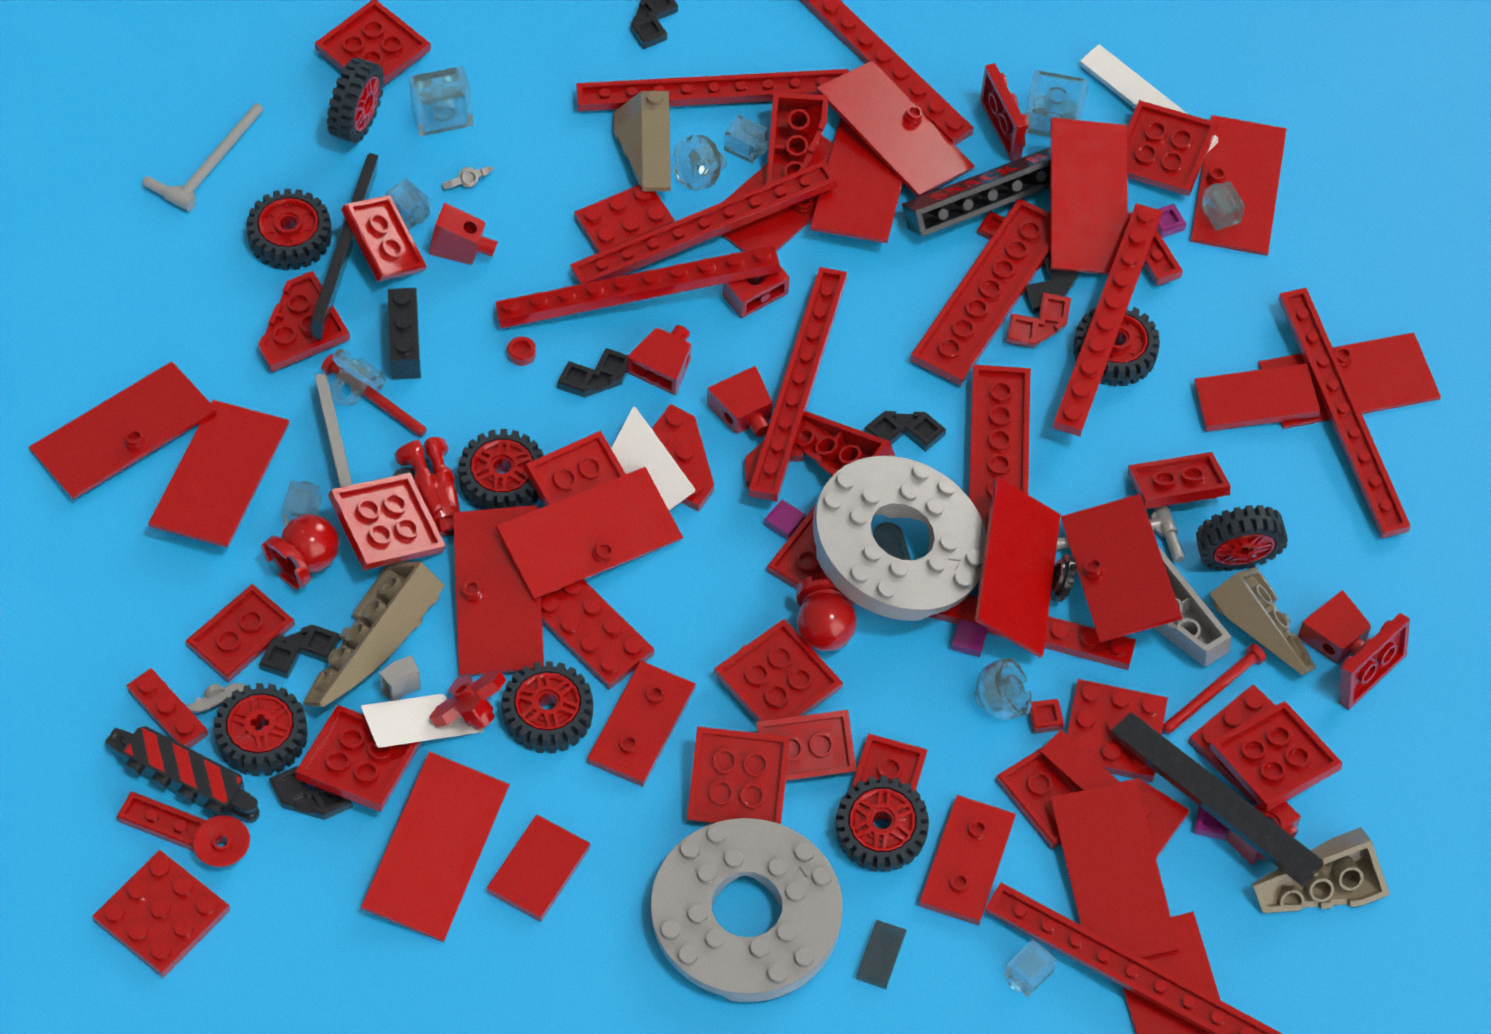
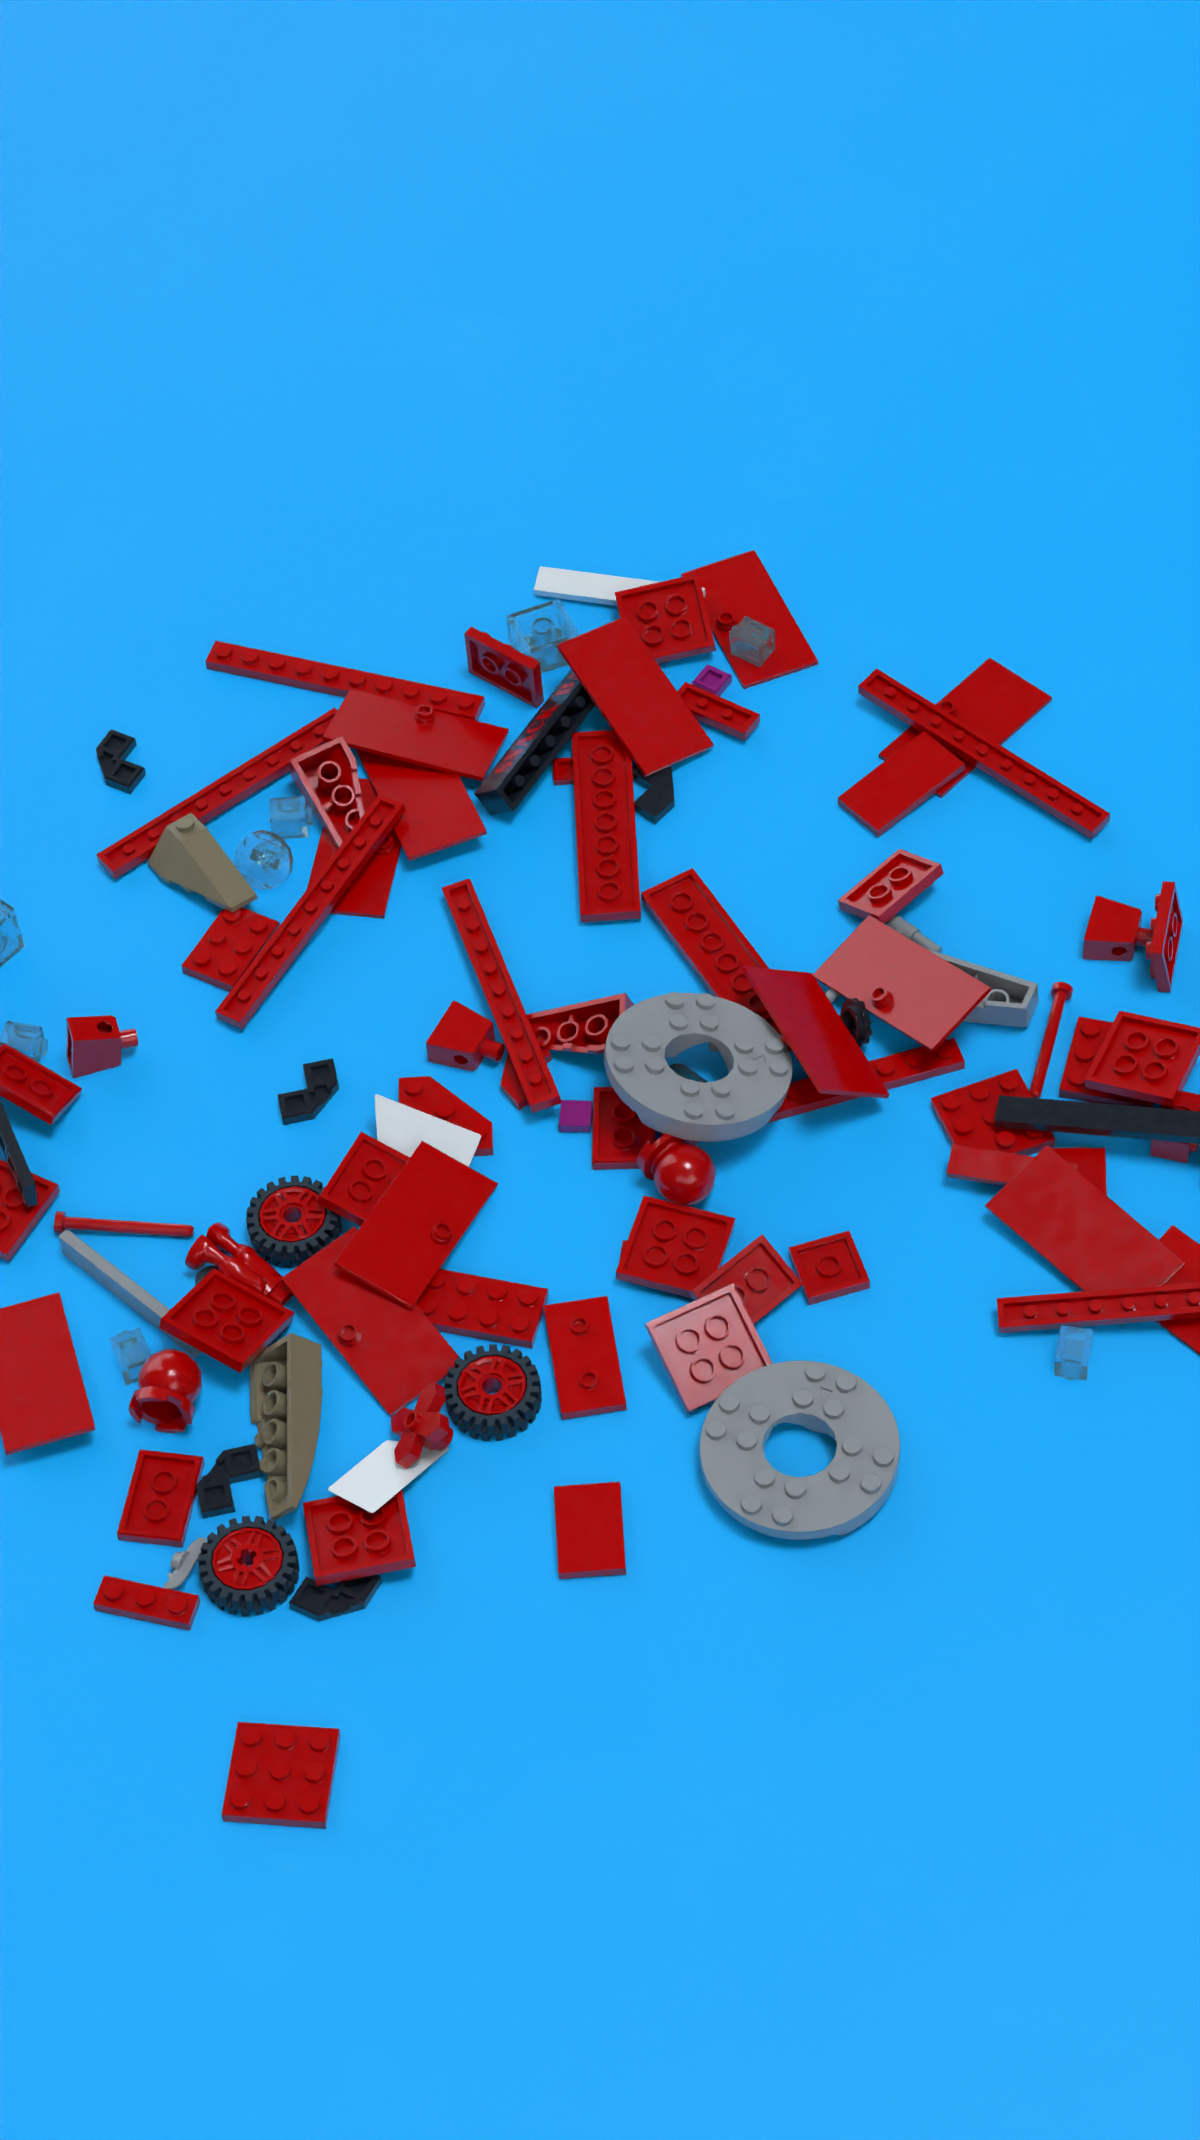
camera: 25 degrees left, 5 degrees down
black hinge [105,726,260,823] -> none
red tile [117,791,206,852] -> none
red piece [193,815,250,867] -> none
clear light blue tile [330,349,387,405] -> none
red piece [361,751,510,943] -> none
light grey piece [379,655,421,701] -> none
black brick [387,288,421,380] -> none
light grey piece [441,167,494,189] -> none
red plate [495,245,781,329] -> none
red tile [507,337,536,366] -> none
red torso [627,325,692,395] -> none
red brick [723,266,790,319] -> none
wheel [836,776,929,872] -> none
clear smoke tile [856,920,907,989] -> none
black tile [864,411,946,452] -> none
red plate [919,795,1016,925] -> none
magenta tile [951,619,988,657] -> none
clear light blue cylinder [974,658,1032,721] -> none
red tile [995,746,1081,850] -> none
red tile [1006,292,1071,348] -> none
red tile [1027,699,1064,734] -> none
red plate [1053,203,1163,437] -> none
black wheel [1073,307,1160,387] -> none
magenta tile [1194,805,1227,840] -> none
black wheel [1196,505,1288,571] -> none
dark tan wedge [1210,567,1316,675] -> none

